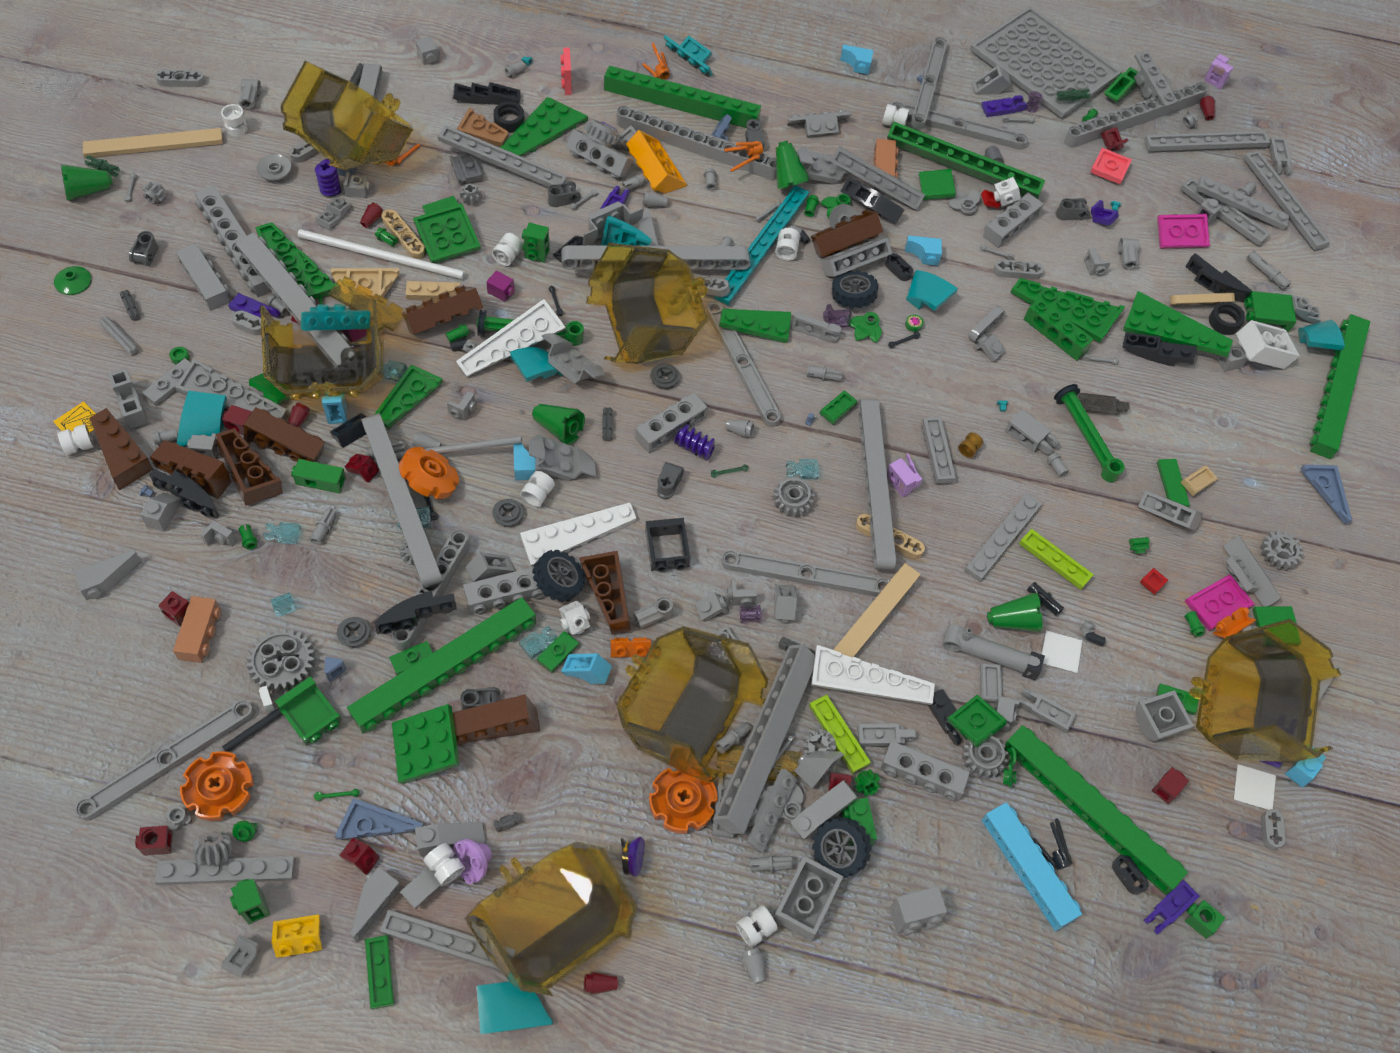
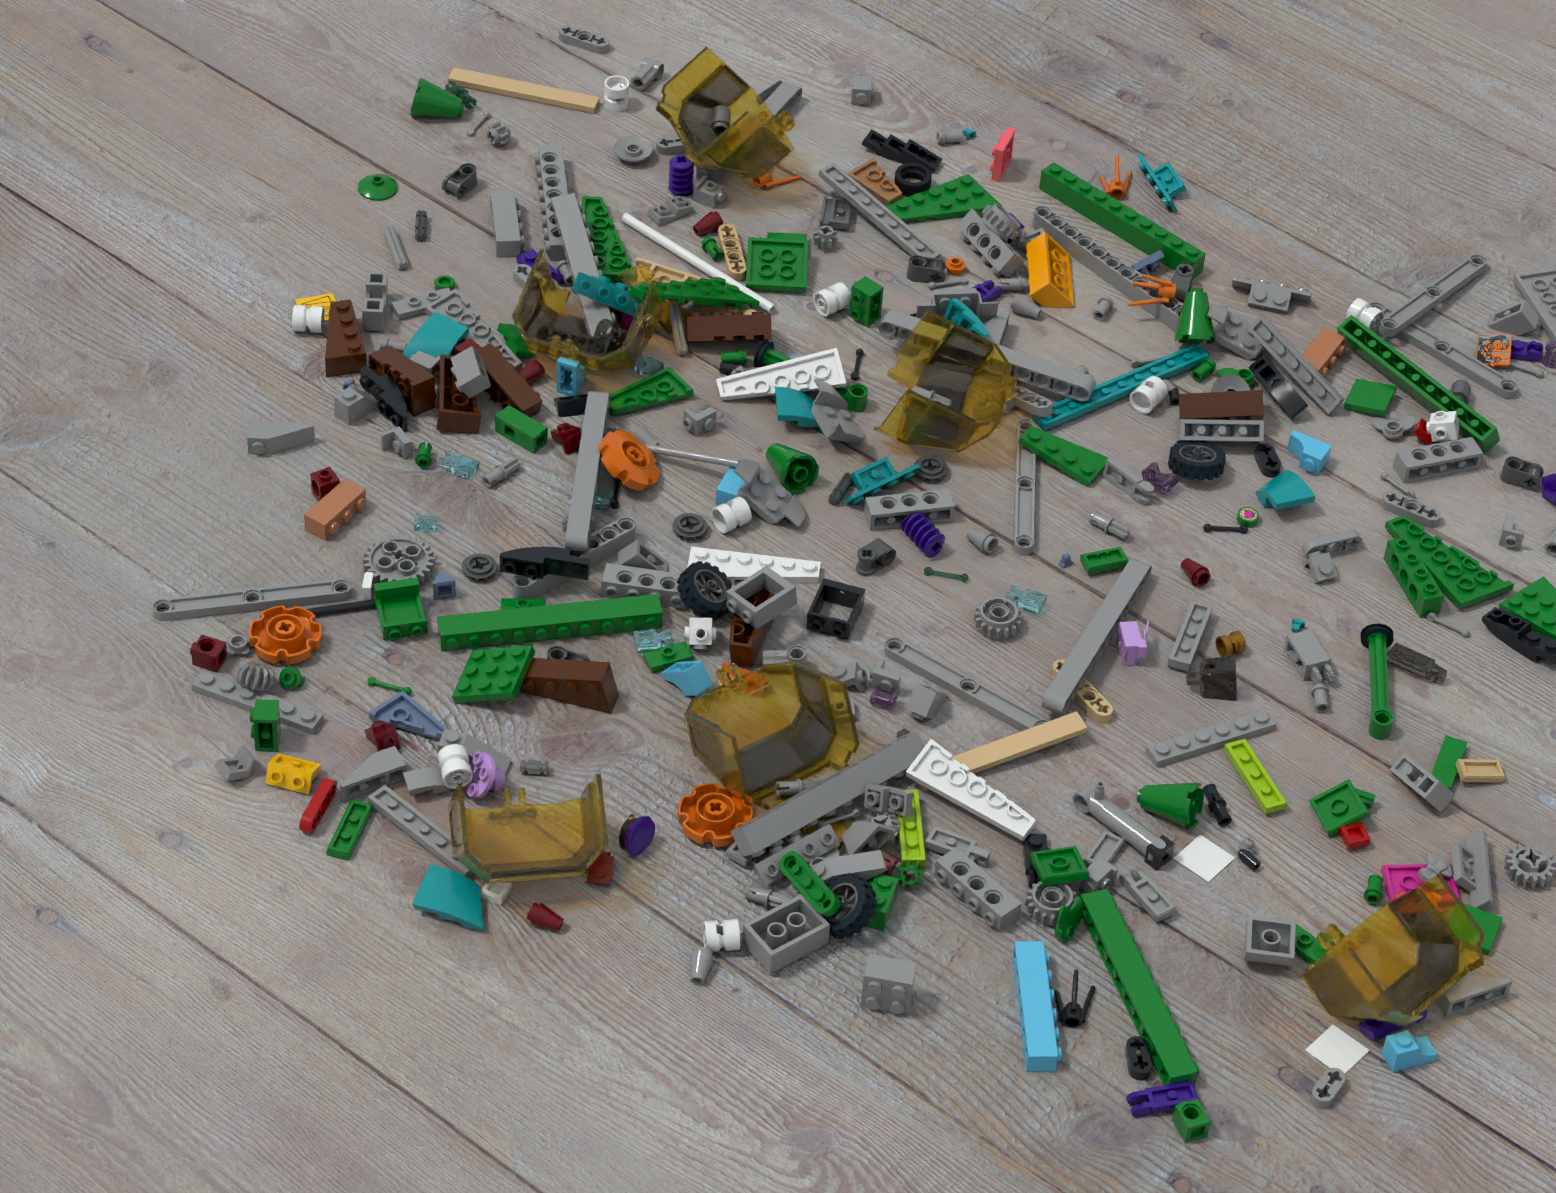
camera: 30 degrees right, 15 degrees down
magenta brick [486,270,515,302] -> none
medium azure arch [840,44,874,75] -> none
green plate [849,312,882,343] -> none
dark red brick [1152,767,1189,804] -> none
none -> red beam [299,778,337,834]
none -> light grey brick [451,346,491,399]
none -> green wing [629,277,760,309]
none -> light grey axle [668,303,689,356]
none -> flat silver brick [711,105,731,135]
none -> light grey window [726,566,797,629]
none -> green plate [779,851,840,917]
none -> teal bracket [844,456,920,505]
none -> light grey slope [864,784,913,816]
none -> light grey axle [910,385,952,411]
none -> orange plate [946,257,965,275]
none -> dark red cone [1181,558,1211,587]
none -> clear smoke torso [1186,655,1237,701]
none -> green tile [1309,779,1370,838]
none -> light grey piece [1418,853,1453,890]
none -> piece [1476,332,1512,368]

